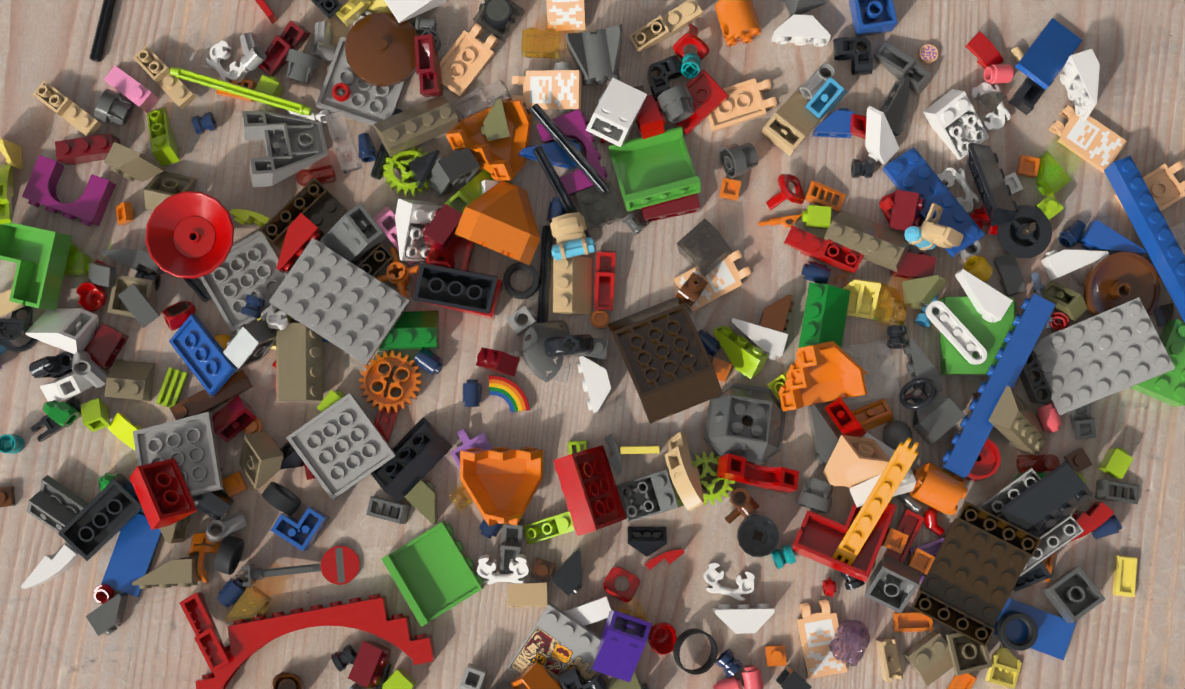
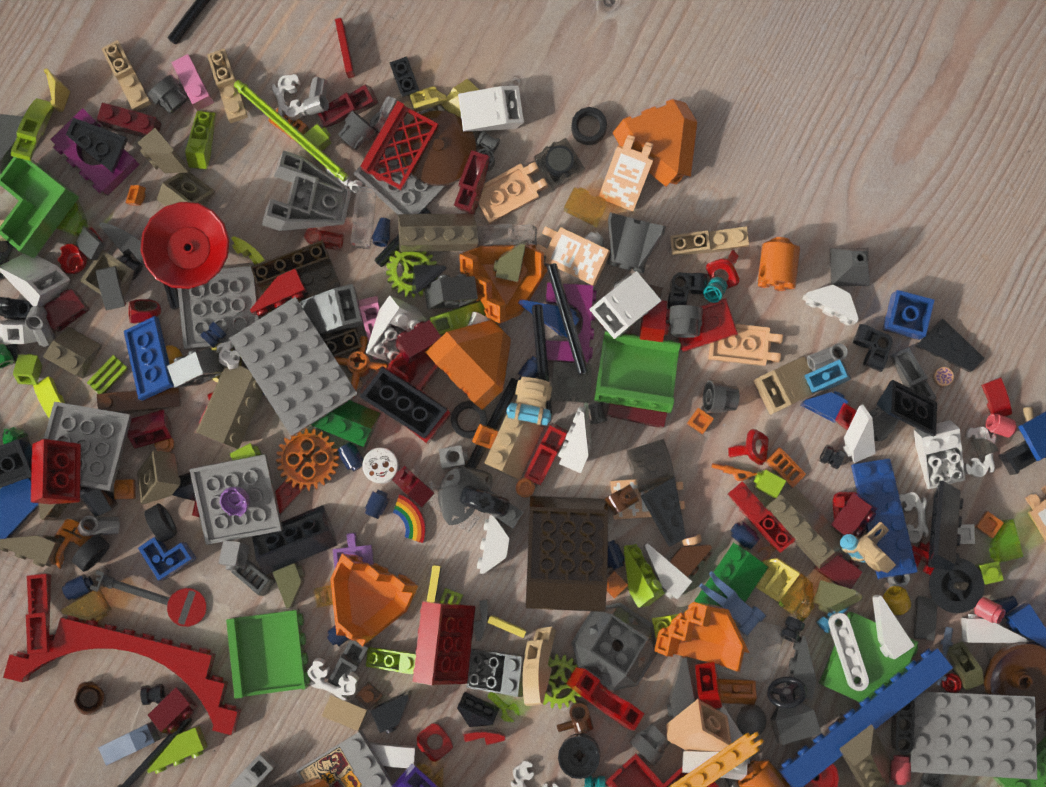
camera: 20 degrees right, 0 degrees up
dark blue wheel [192,112,217,135] -> none
none -> black wing [66,118,128,174]
none -> light grey brick [218,540,250,571]
none -> medium lavender hair [220,487,250,517]
none -> red fence [360,101,439,191]
none -> white head [363,447,399,484]
none -> light yellow tile [427,565,442,602]
none -> orange plate [472,424,498,449]
none -> clear neon green bar [487,692,519,722]
none -> white slope [558,402,592,473]
none -> black wing [641,477,686,547]
none -> light nougat tile [682,534,702,547]
none -> medium blue flag [699,571,766,636]
none -> black slope [876,380,937,437]
none -> black wing [915,319,985,373]
none -> coral brick [974,597,1006,624]

